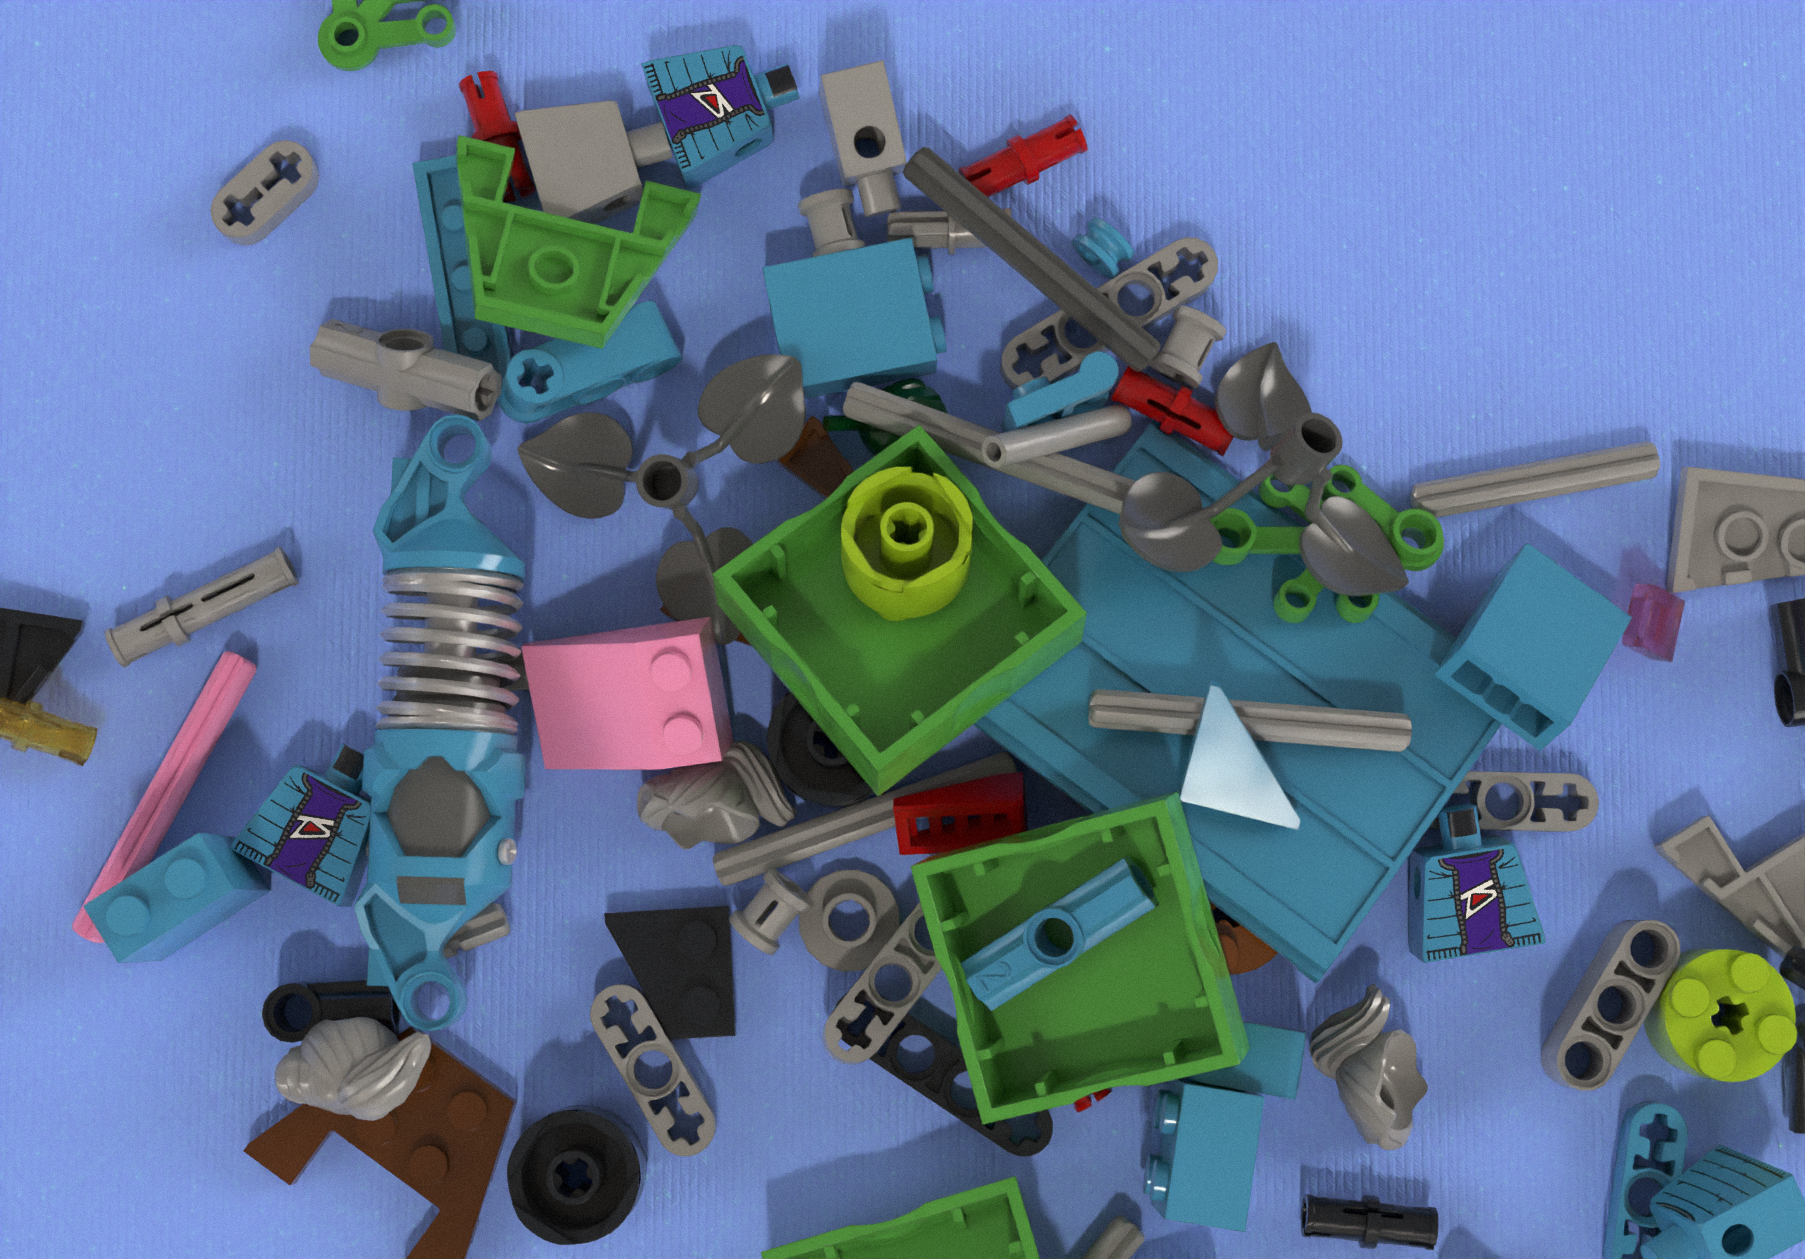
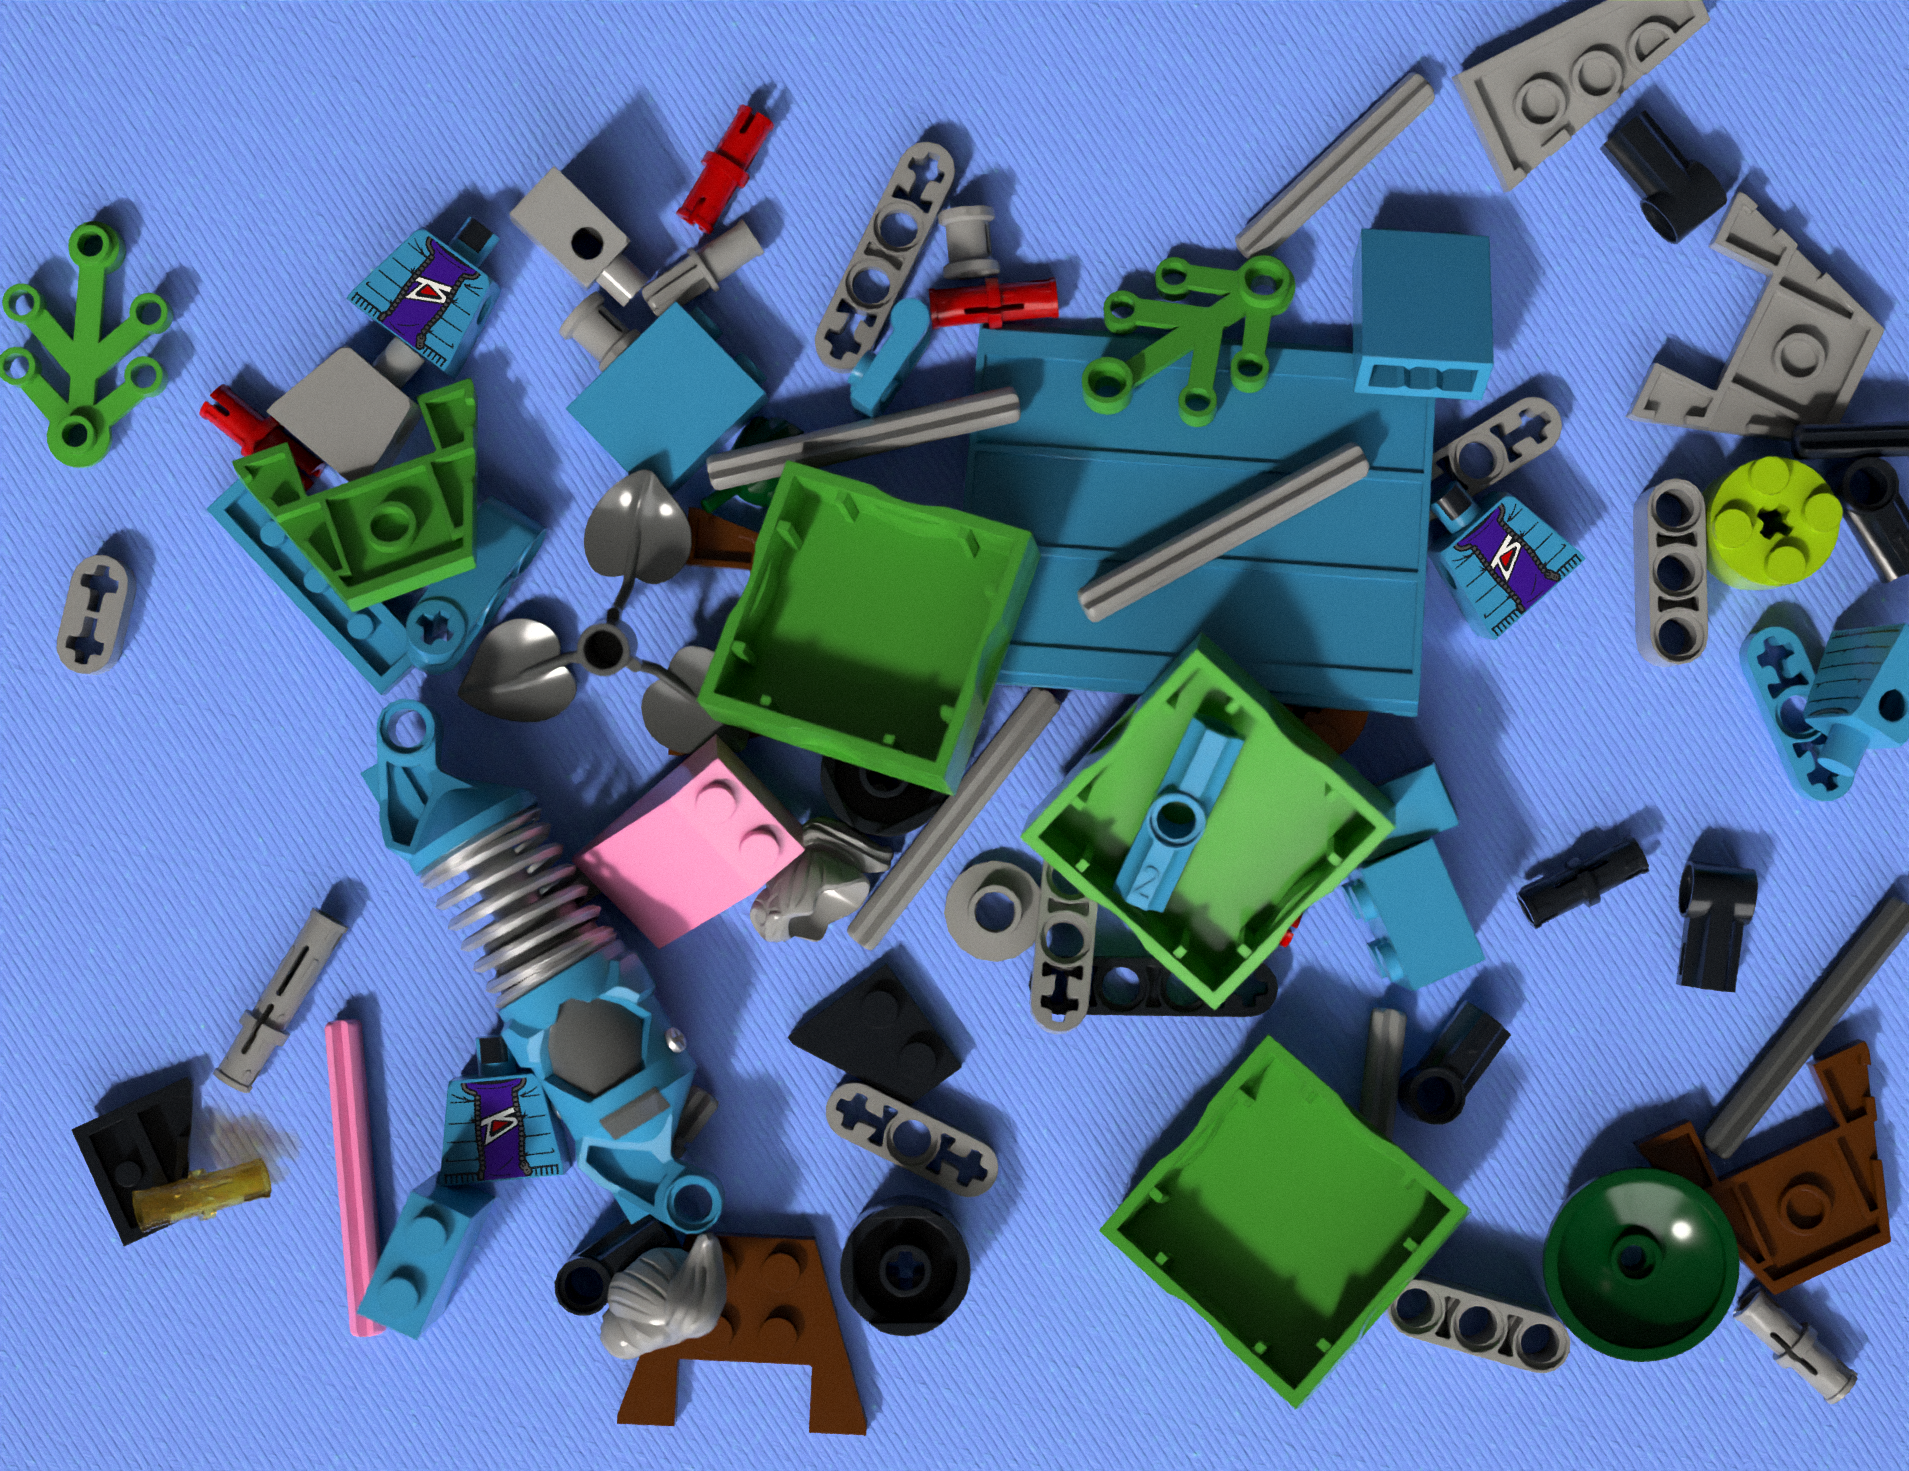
camera: 30 degrees left, 5 degrees up
light grey piece [310,319,502,421] -> none
light grey bush [729,868,814,955] -> none
lime brick [840,467,973,622] -> none
red slope [893,772,1028,855] -> none
dark grey axle [903,147,1161,372] -> none
light grey piece [981,404,1132,468] -> none
dark azure bush [1072,217,1134,279] -> none
dark grey plant [1118,342,1409,596] -> none
tile [1178,680,1301,830] -> none
light grey hair [1309,984,1428,1150] -> none
clear pink tile [1622,583,1685,662] -> none

